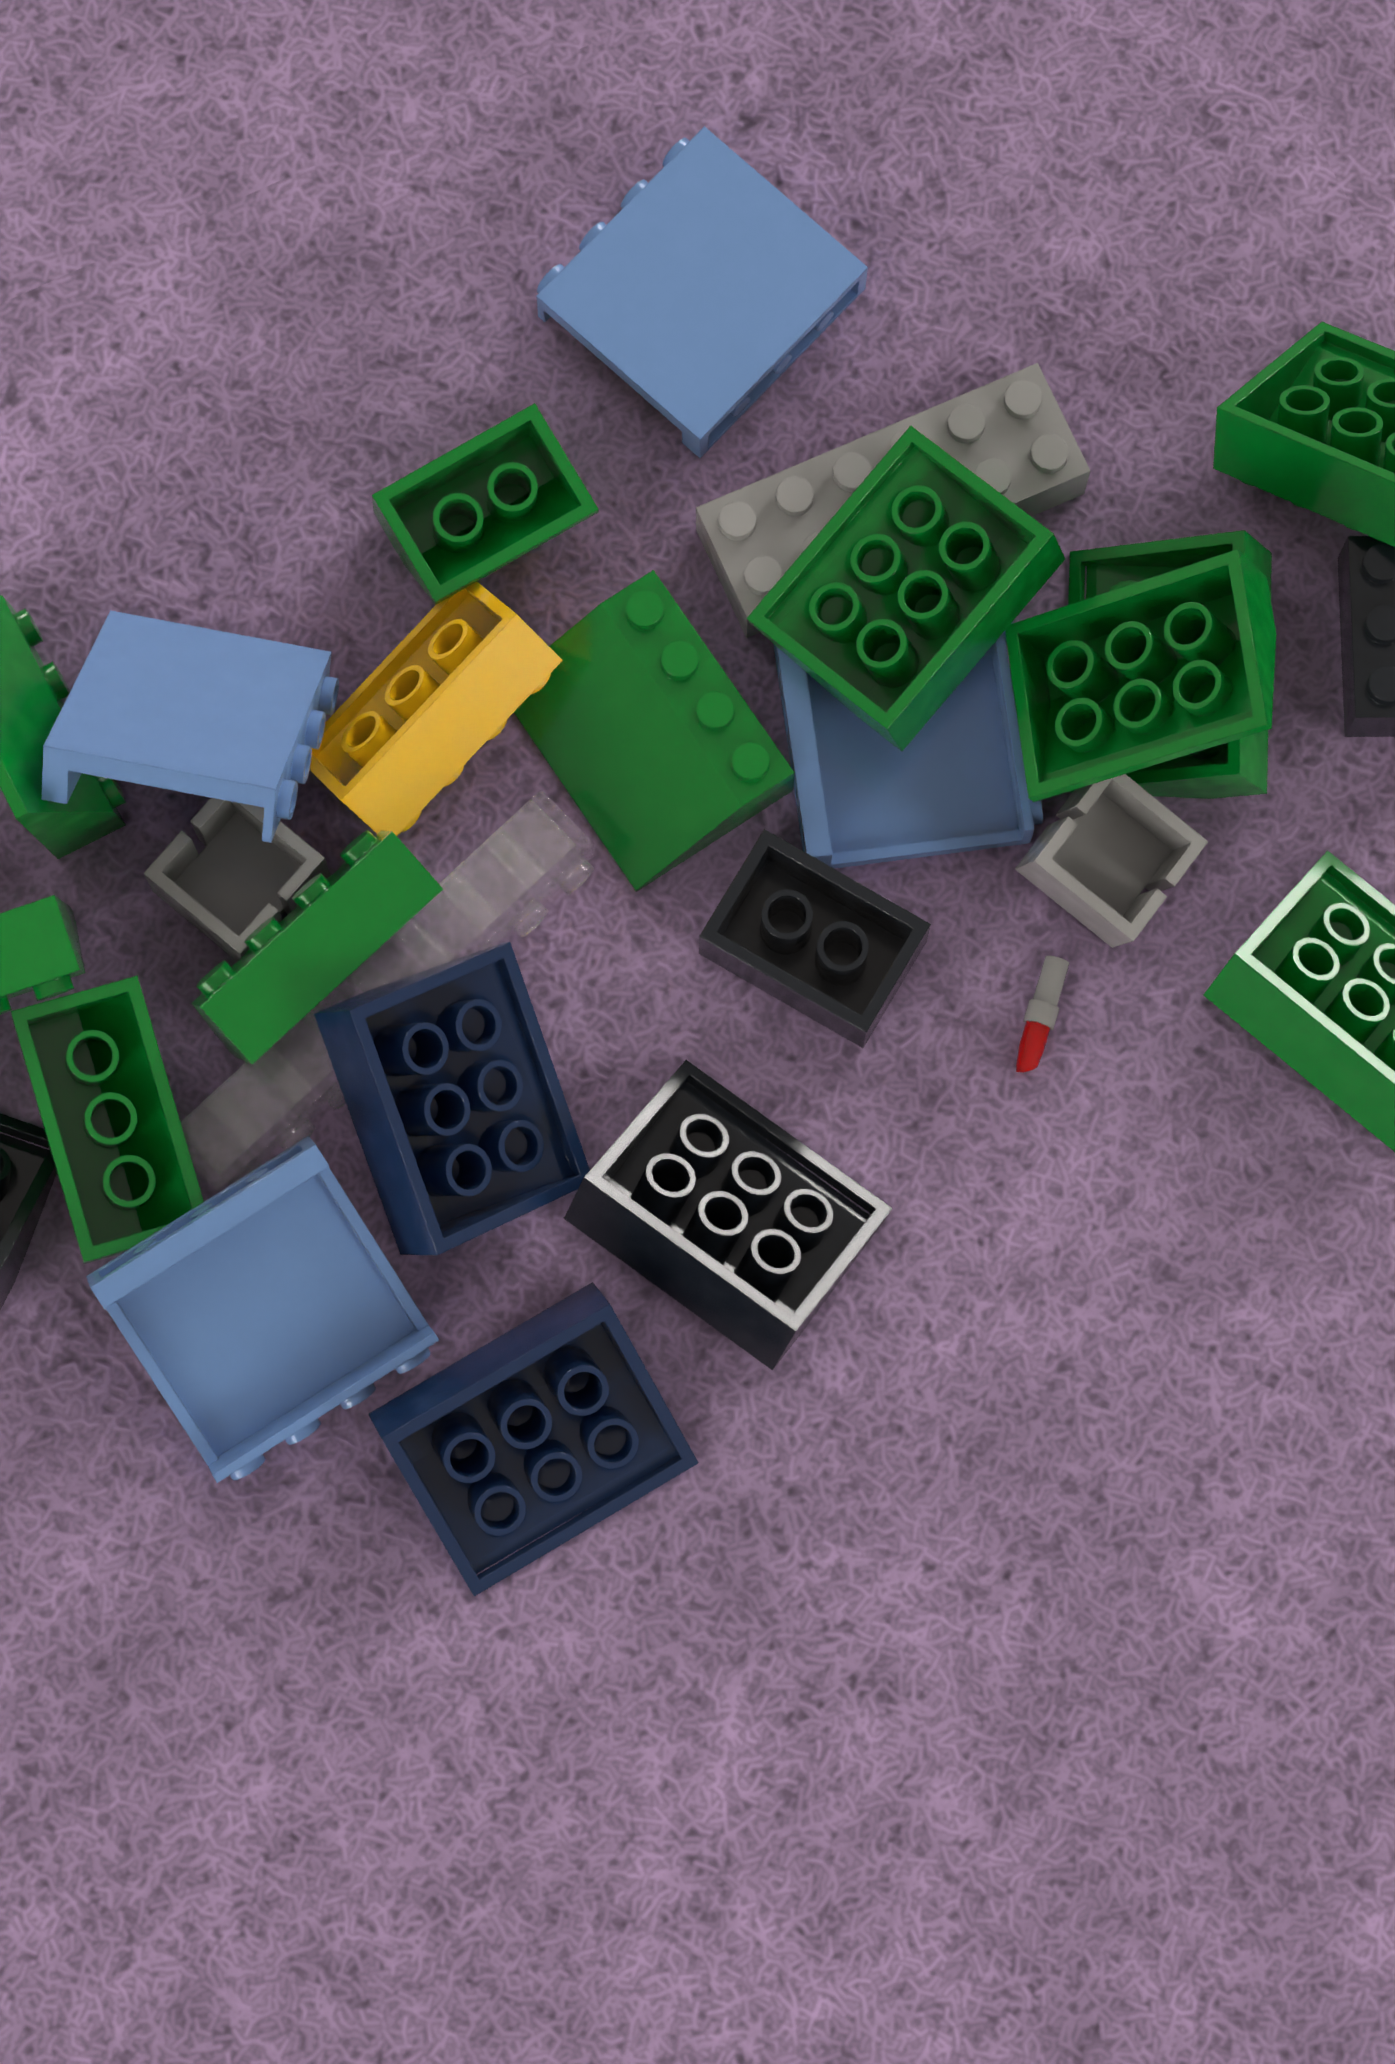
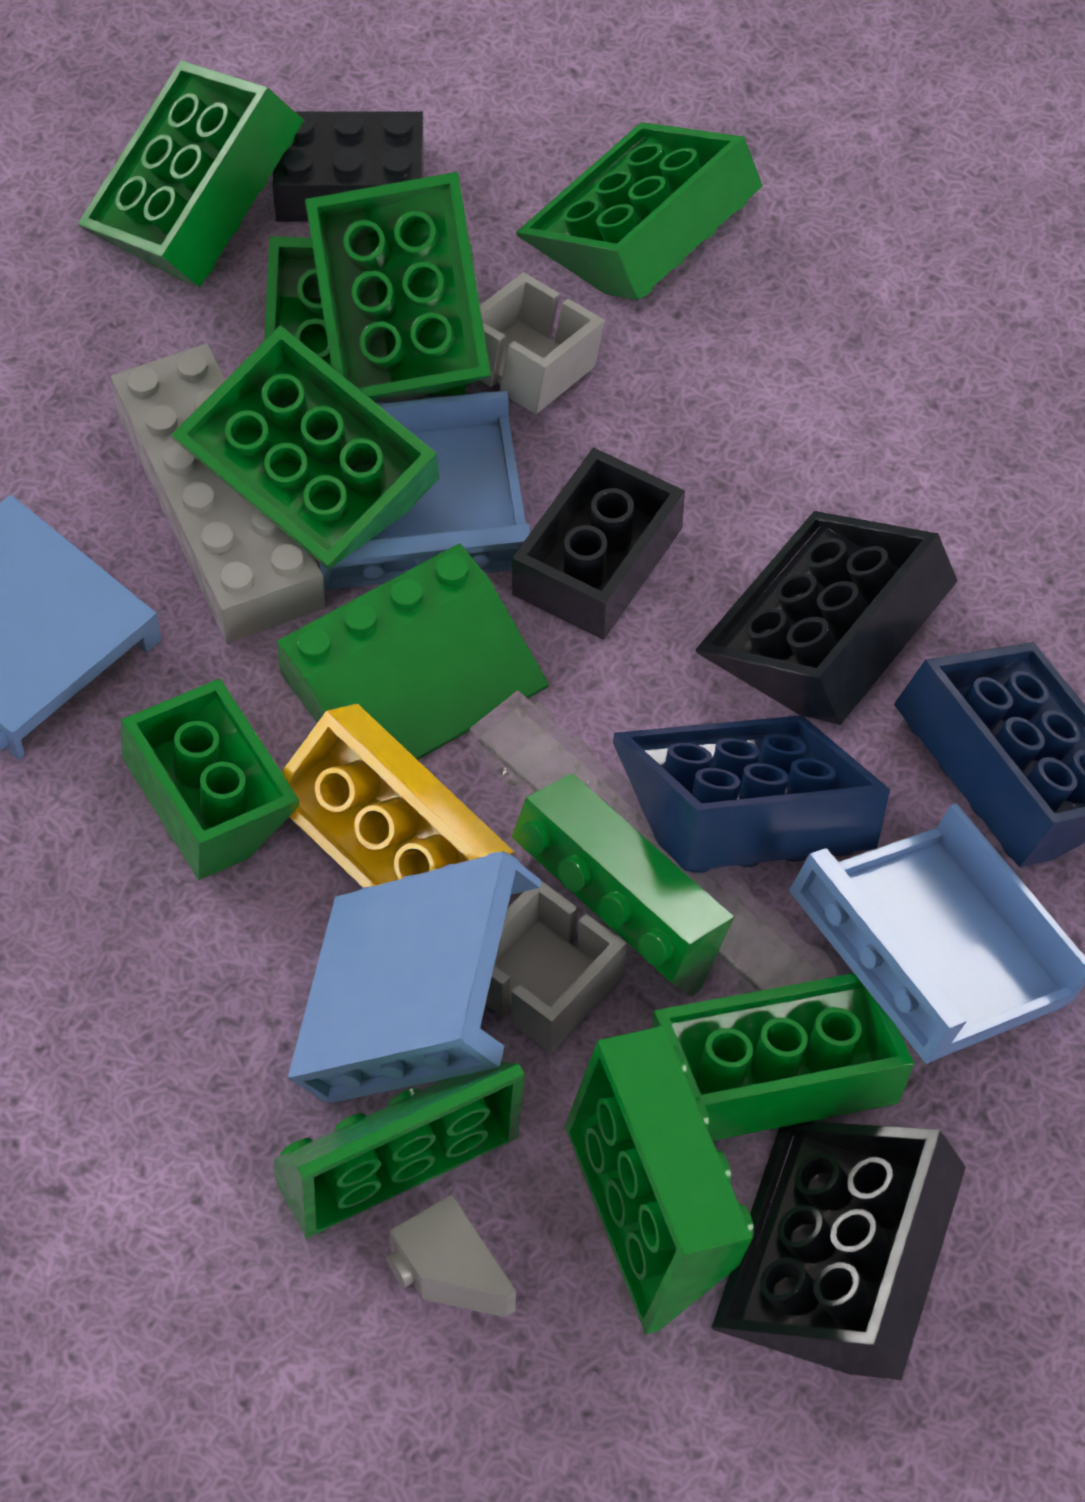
camera: 90 degrees left, 20 degrees down
light grey piece [1016,956,1070,1072] -> none

